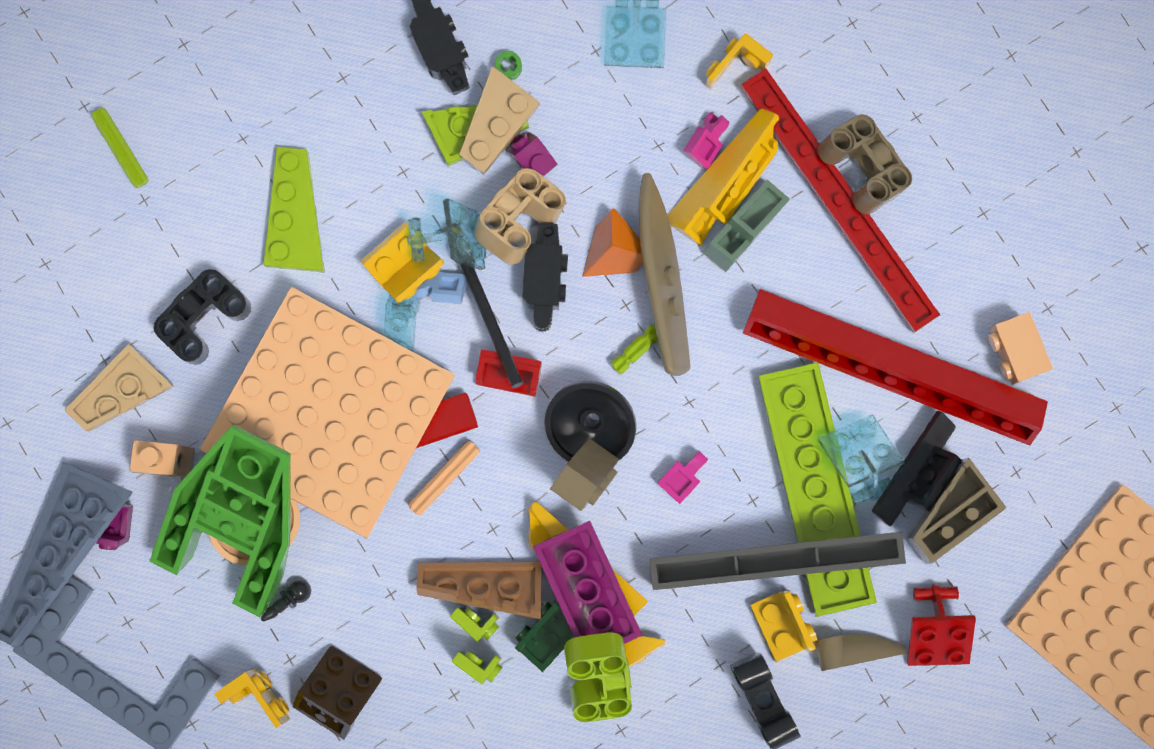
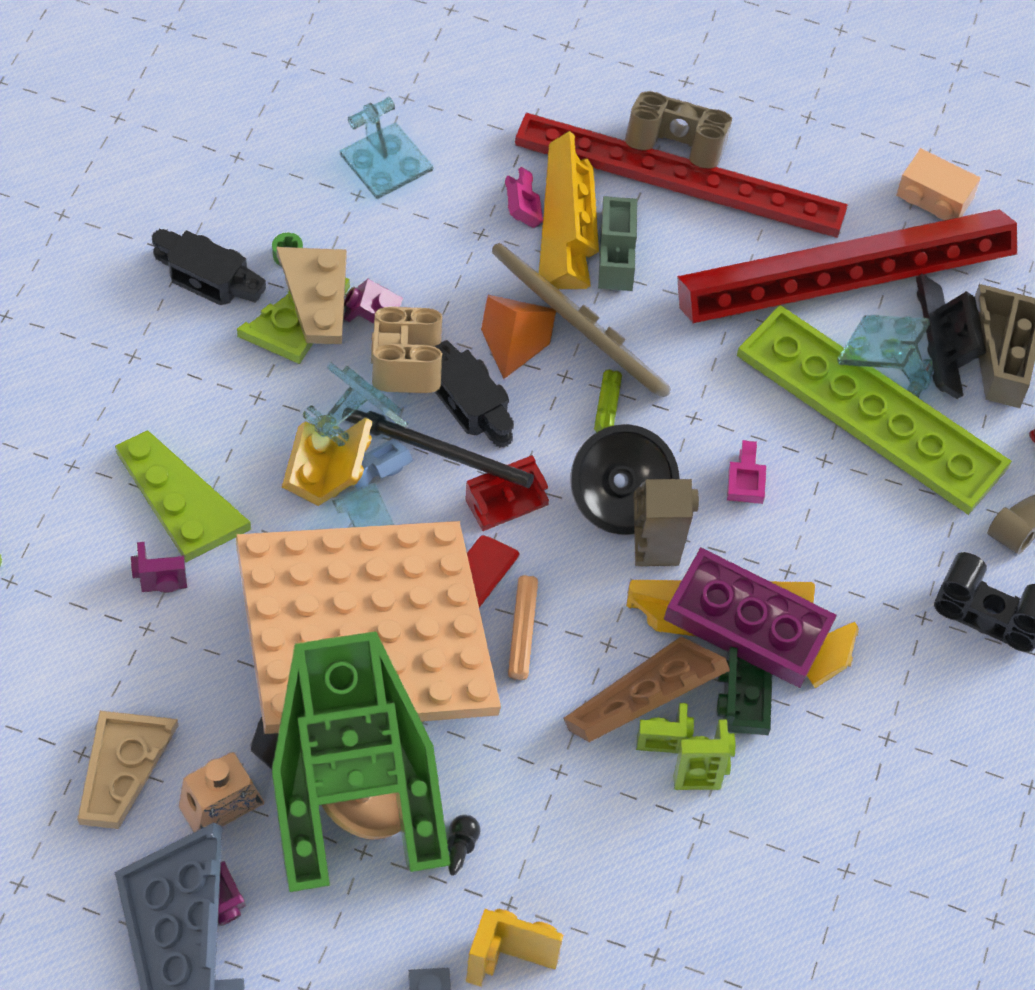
camera: 45 degrees left, 25 degrees down
black beam [153,269,251,365] -> none
dark brown bracket [292,646,382,740] -> none
lime beam [564,632,632,722] -> none
dark grey brick [649,532,906,590] -> none
yellow bracket [706,33,773,89] -> none
yellow bracket [750,590,817,662] -> none
none -> magenta bracket [131,542,187,593]

